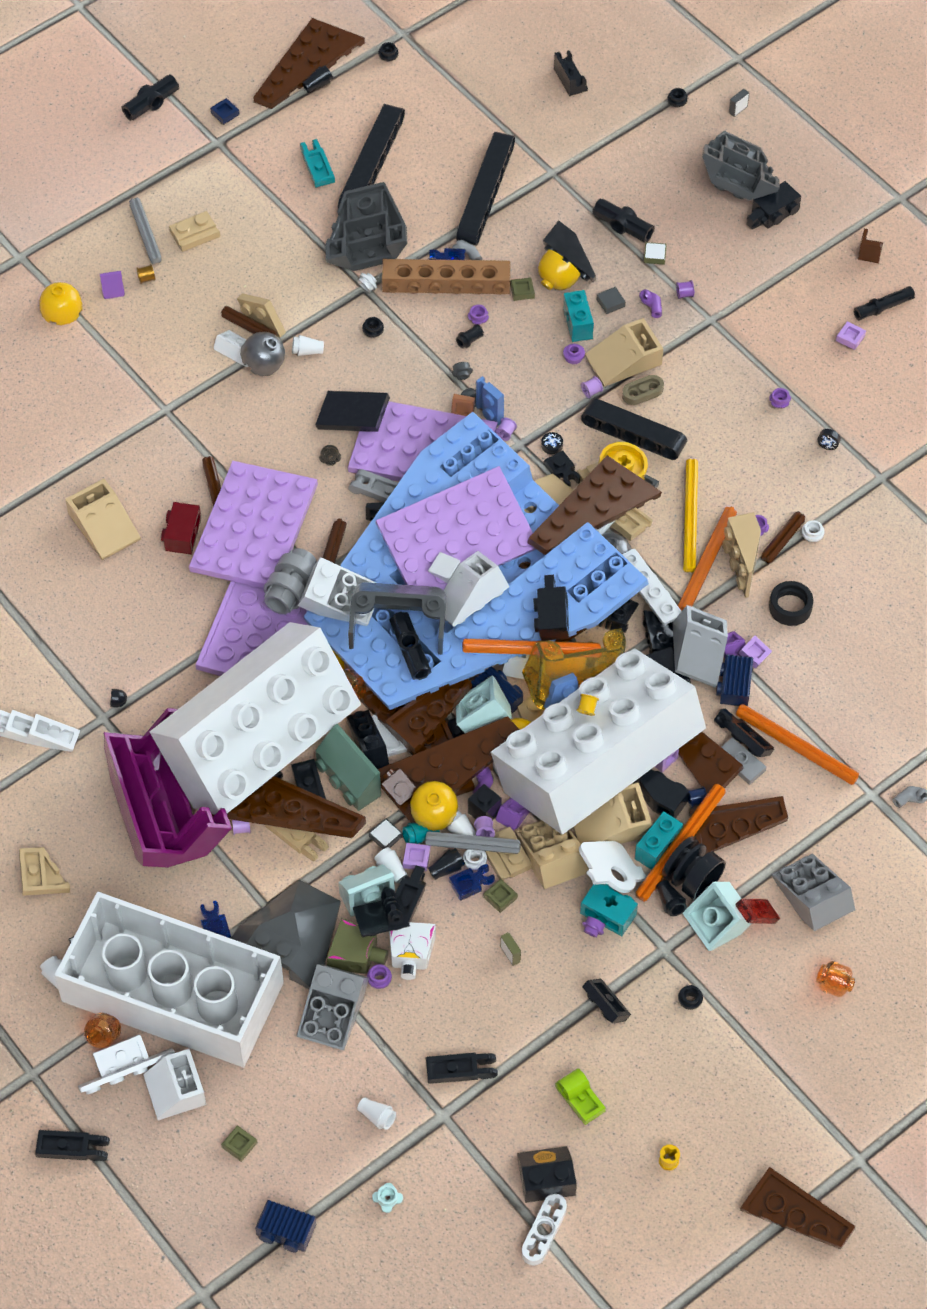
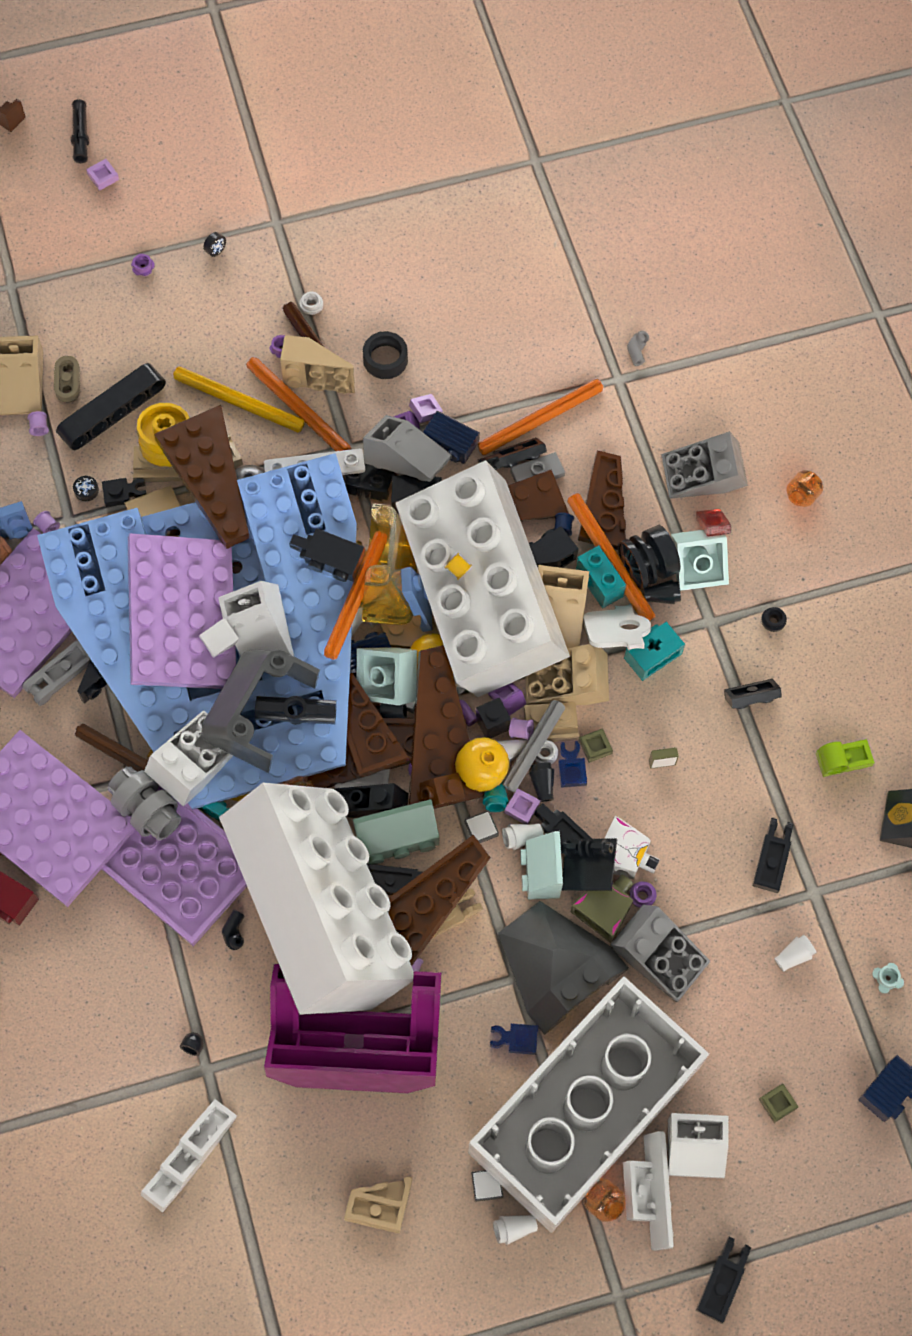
camera: 70 degrees left, 10 degrees up
medium lavender plate [582,916,605,938] -> none

